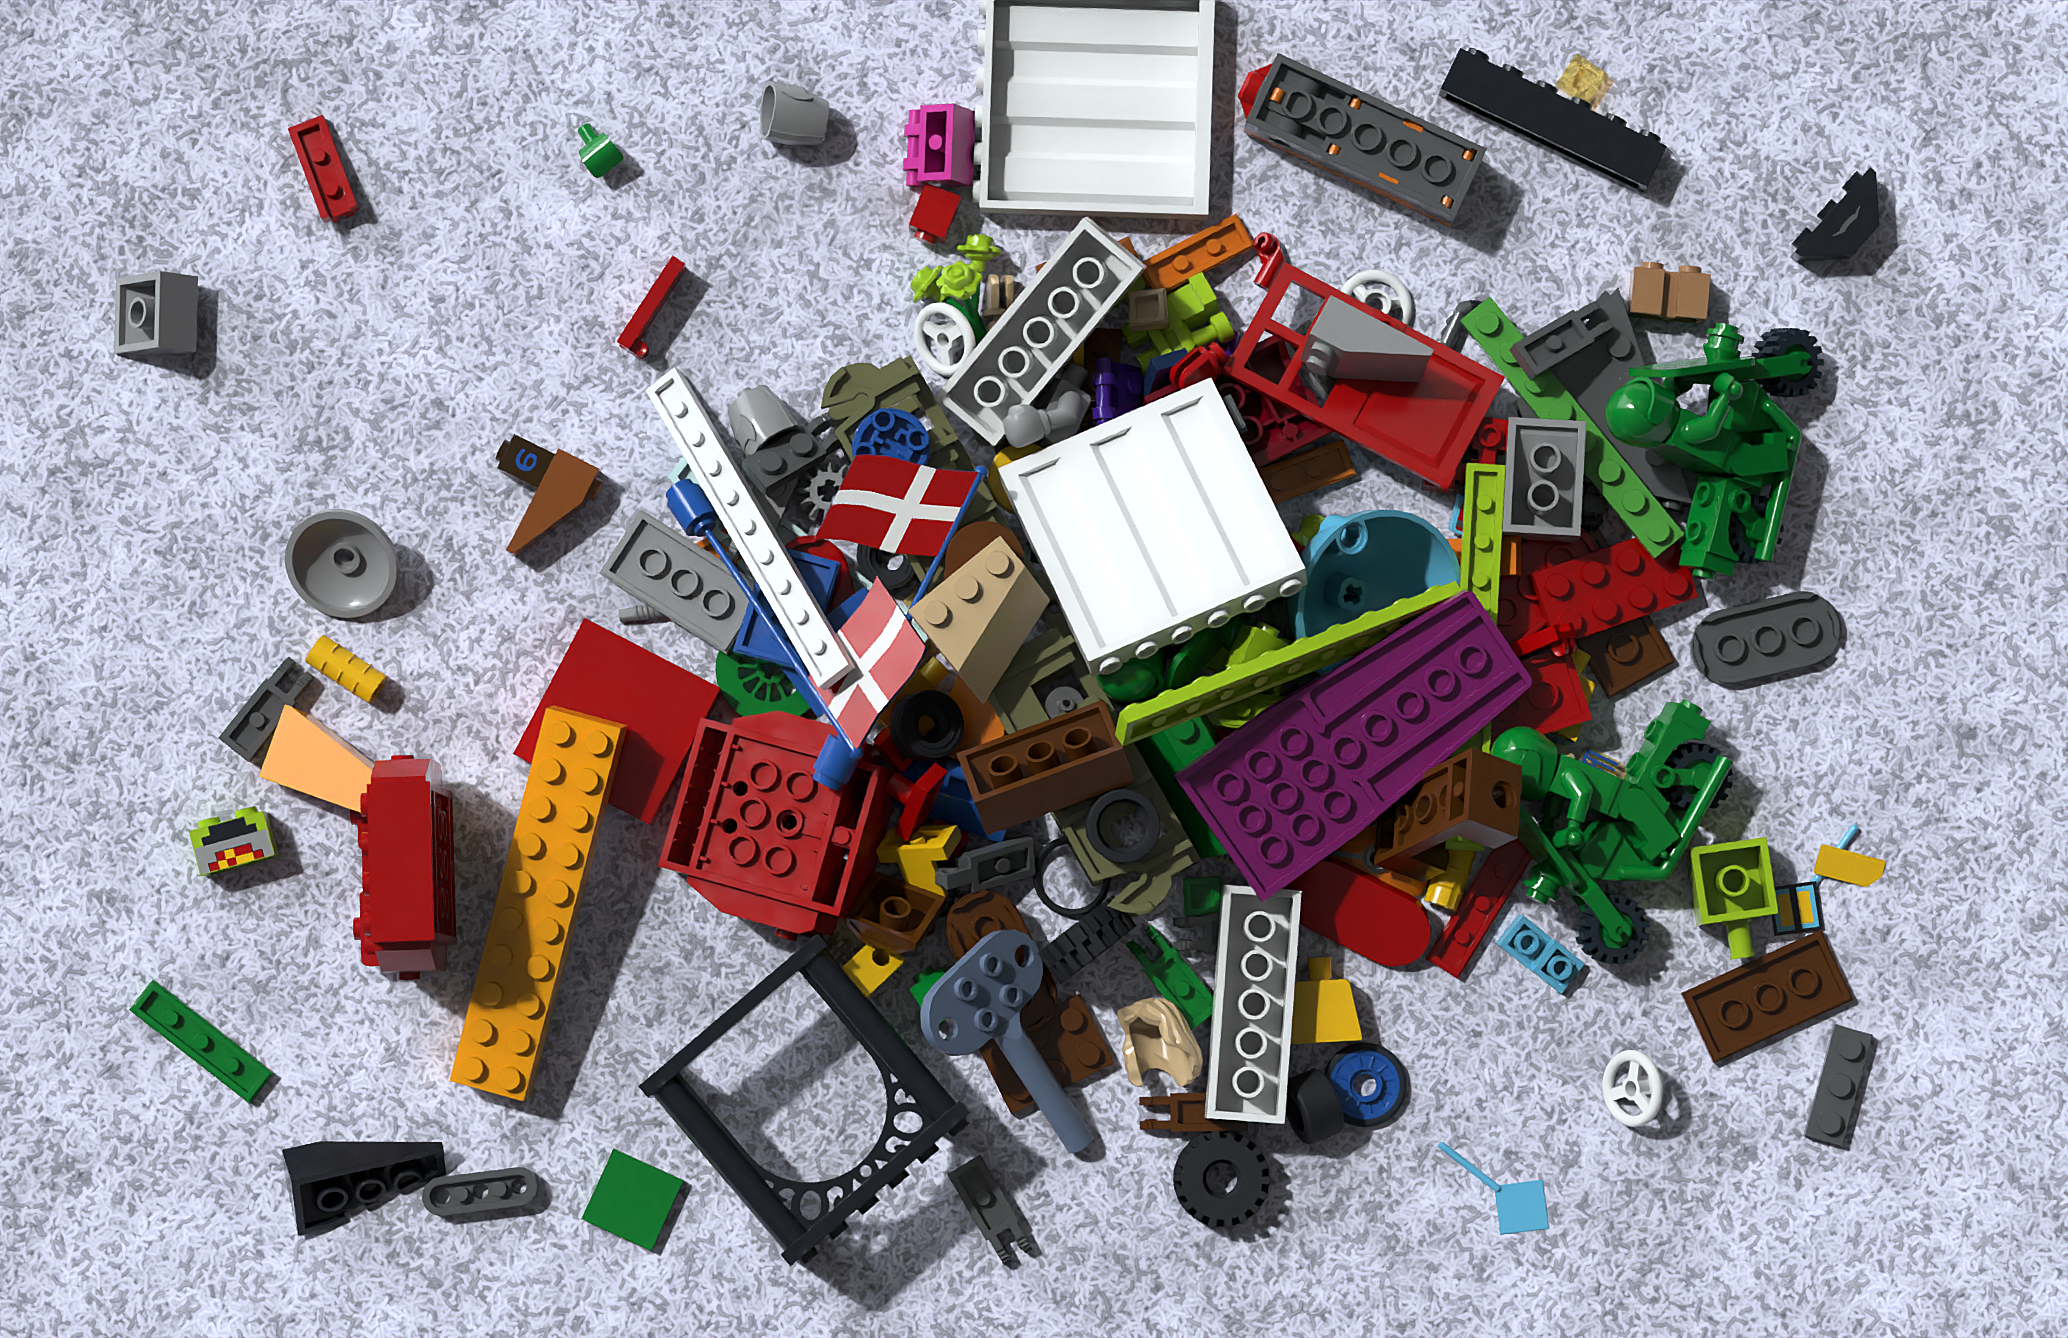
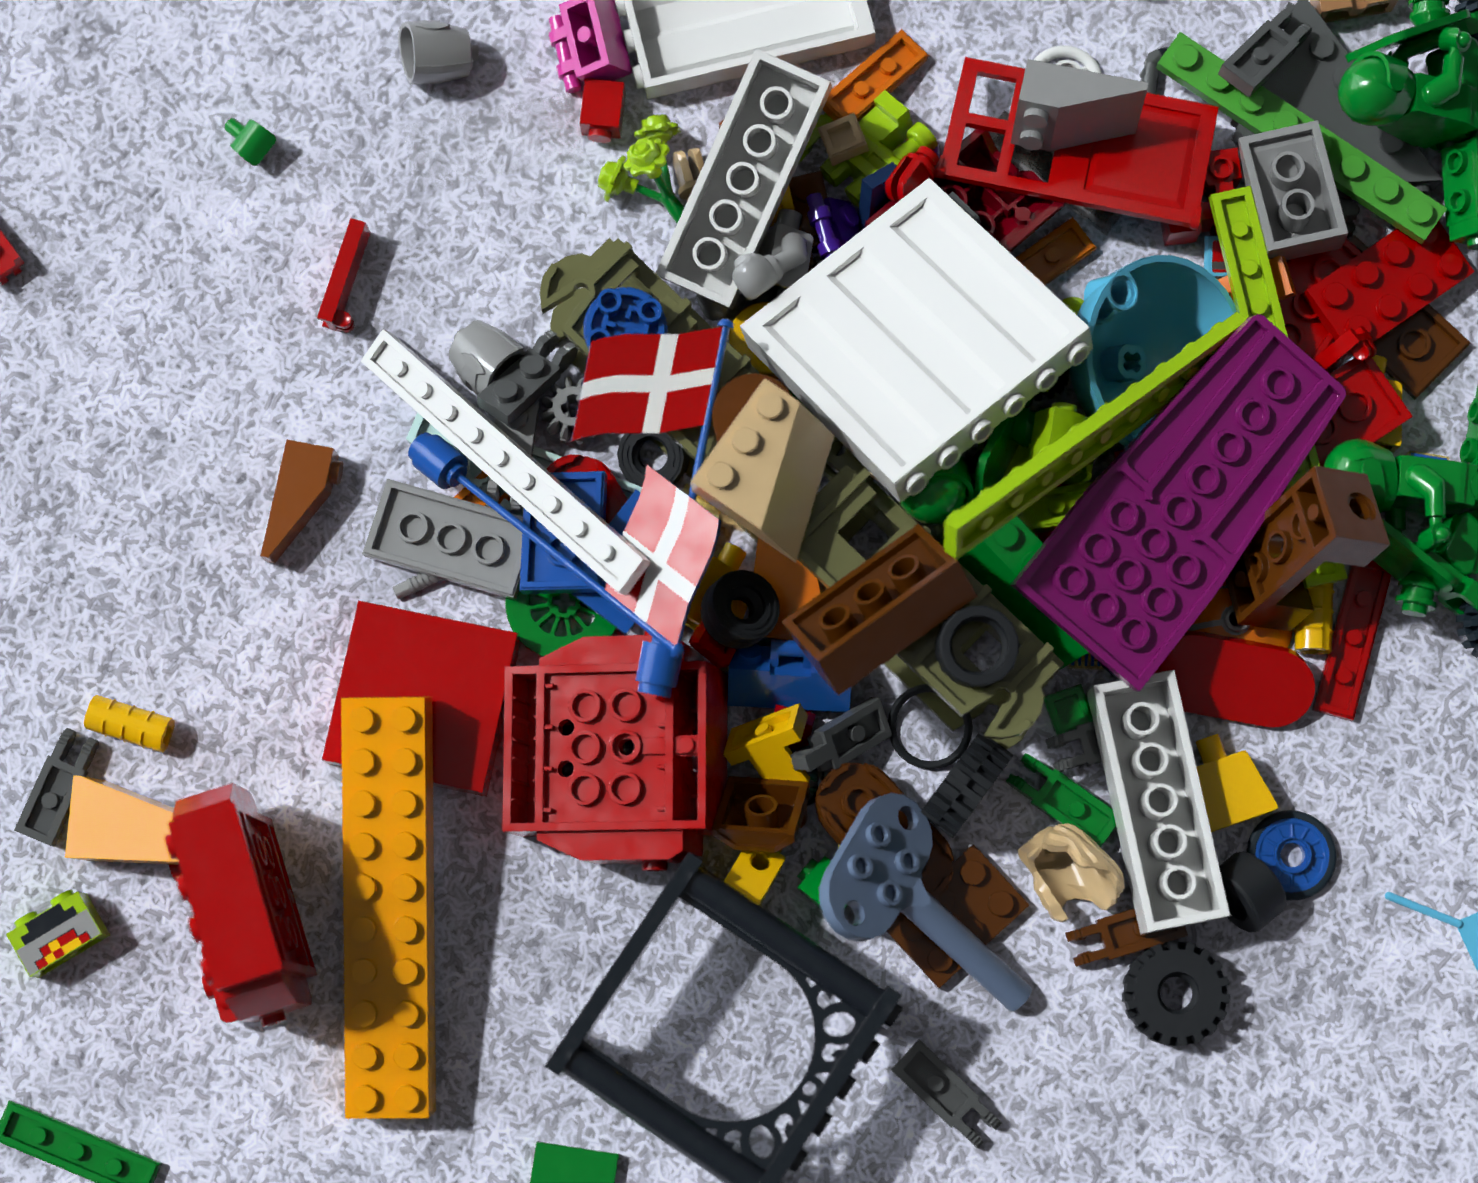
camera: 15 degrees left, 5 degrees down
light grey dish [285,509,399,618] -> none
dark brown brick [495,434,555,490] -> none
red tile [885,763,948,841] -> none
white piece [914,302,976,377] -> none
flat silver tile [1044,686,1083,719] -> none
red arm [1253,232,1286,291] -> none
medium azure slope [1496,914,1585,994] -> none

